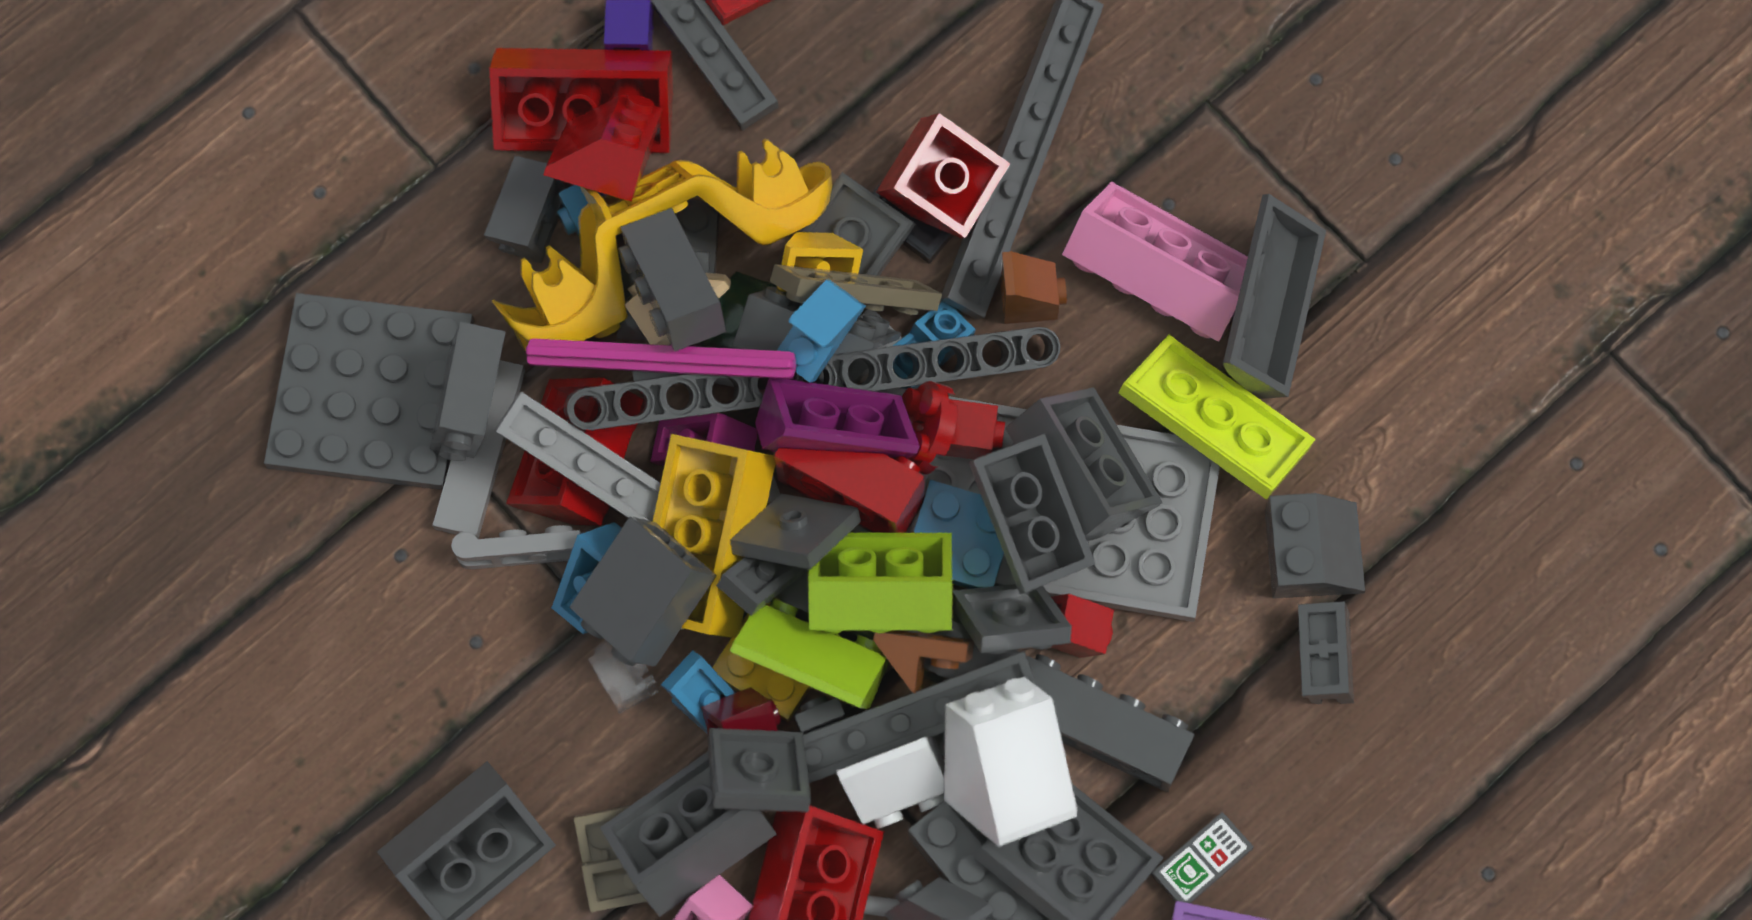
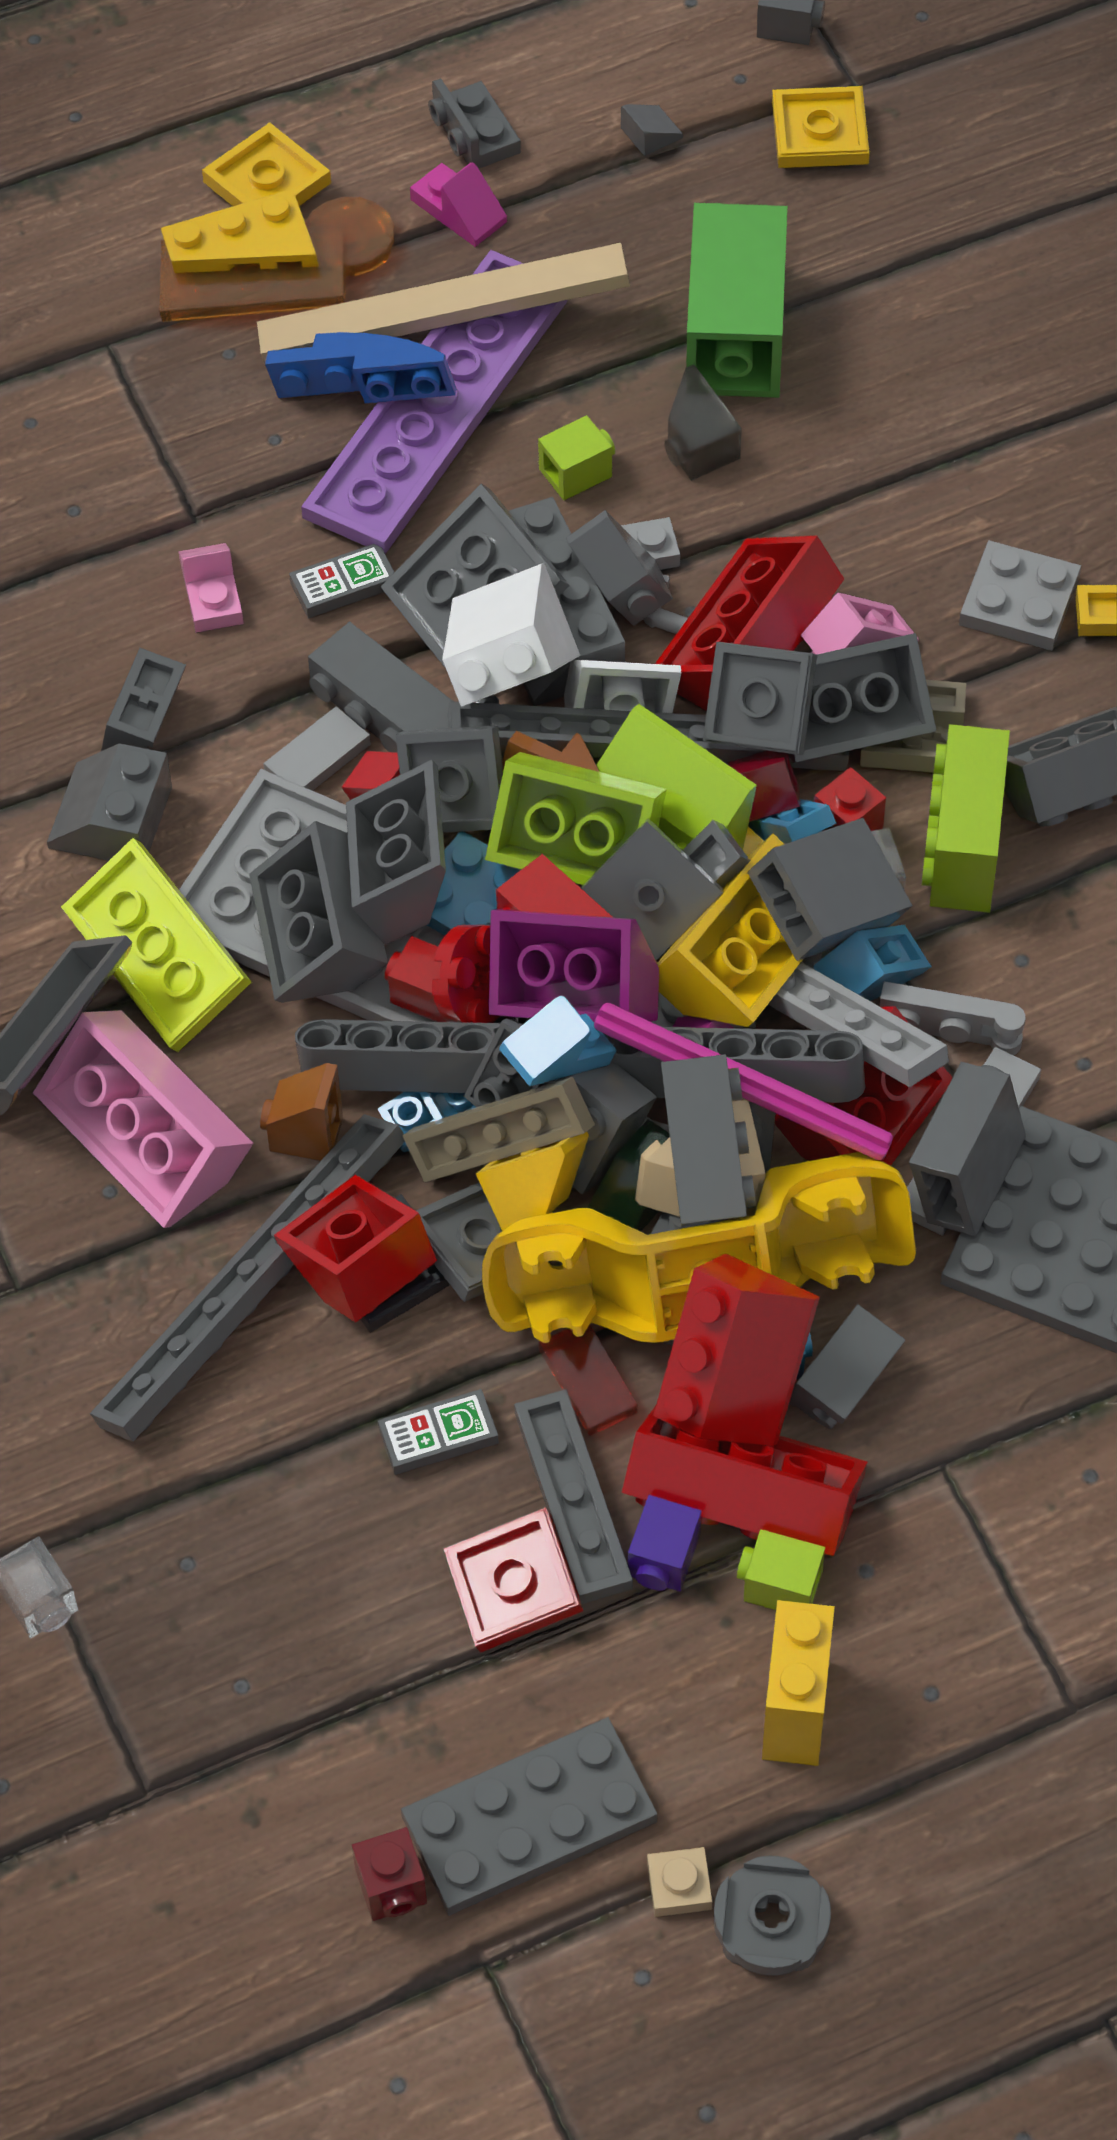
camera: 165 degrees left, 15 degrees down
none -> bright pink slope [179,543,244,633]
none -> light grey tile [263,706,371,791]
none -> tile [378,1389,499,1475]
none -> clear red tile [539,1324,638,1436]
none -> lime brick [737,1529,825,1610]
none -> red brick [814,767,886,838]
none -> lime brick [921,724,1010,913]

